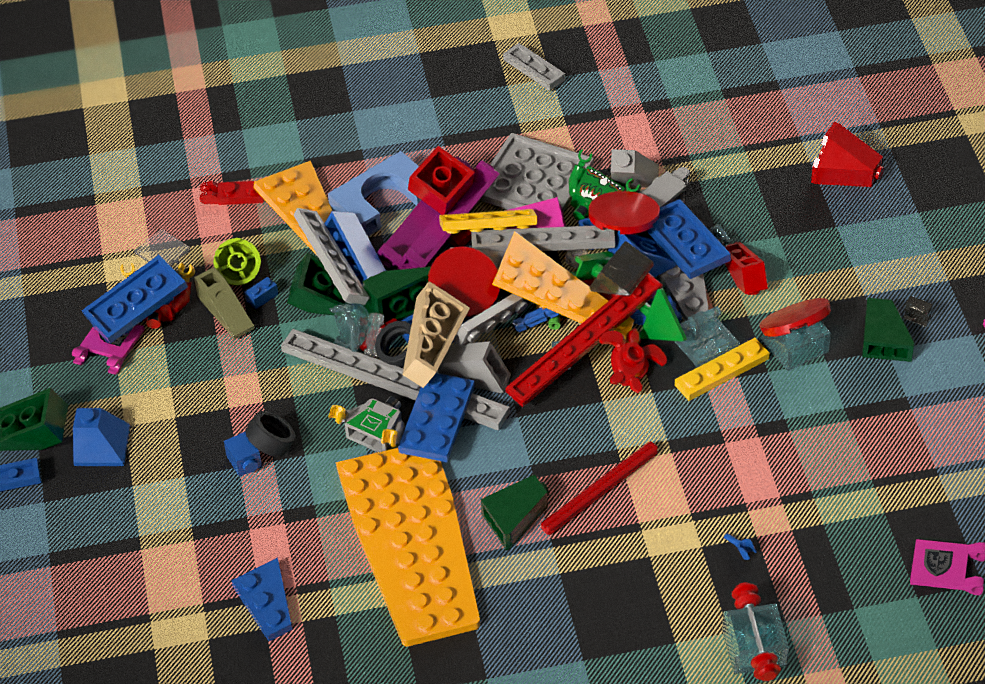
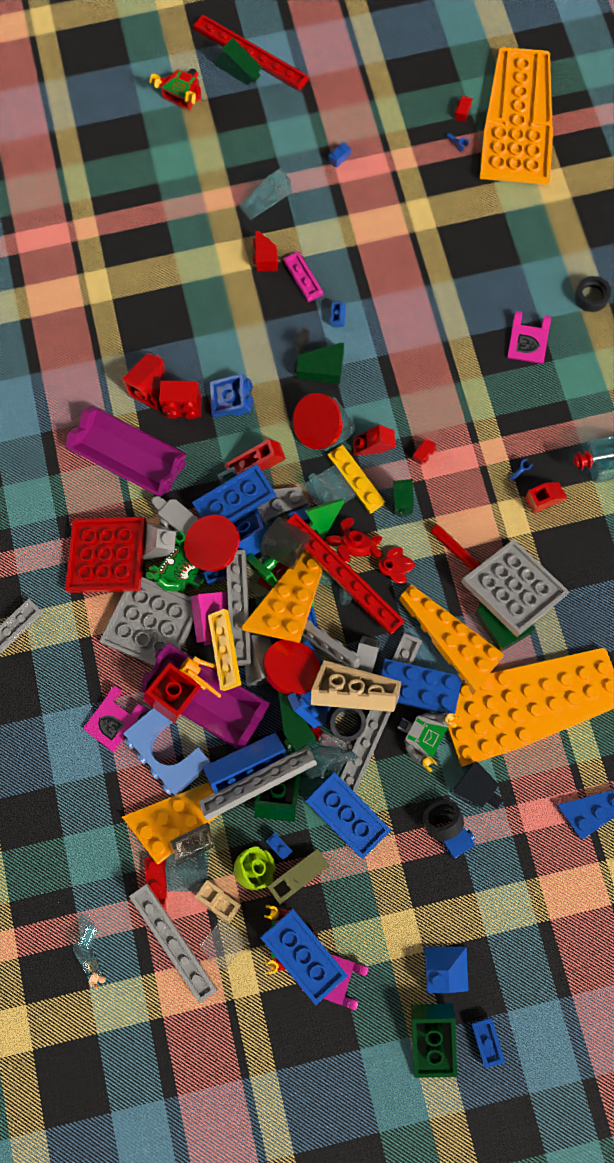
camera: 90 degrees left, 25 degrees up
none -> magenta panel [65,405,186,497]
none -> red plate [65,517,147,593]
none -> clear light blue arm [73,924,106,988]
none -> dark pink flag [83,686,146,752]
none -> light grey plate [129,883,218,1004]
none -> red brick [159,381,202,419]
none -> clear light blue slope [166,849,209,892]
none -> clear smoke slope [168,822,213,866]
none -> light orange plant [180,656,221,698]
none -> tan slope [195,880,241,924]
none -> blue plate [210,373,254,418]
none -> blue plate [287,692,321,729]
none -> blue piece [305,771,391,860]
none -> blue piece [330,301,346,328]
none -> red slope [352,425,396,455]
none -> red plate [378,547,415,584]
none -> dark green slope [391,479,414,517]
none -> light orange wing [399,584,505,694]
none -> red piece [412,438,436,466]
none -> black torso [451,761,503,809]
none -> light grey plate [461,539,569,637]
none -> red slope [525,482,567,514]

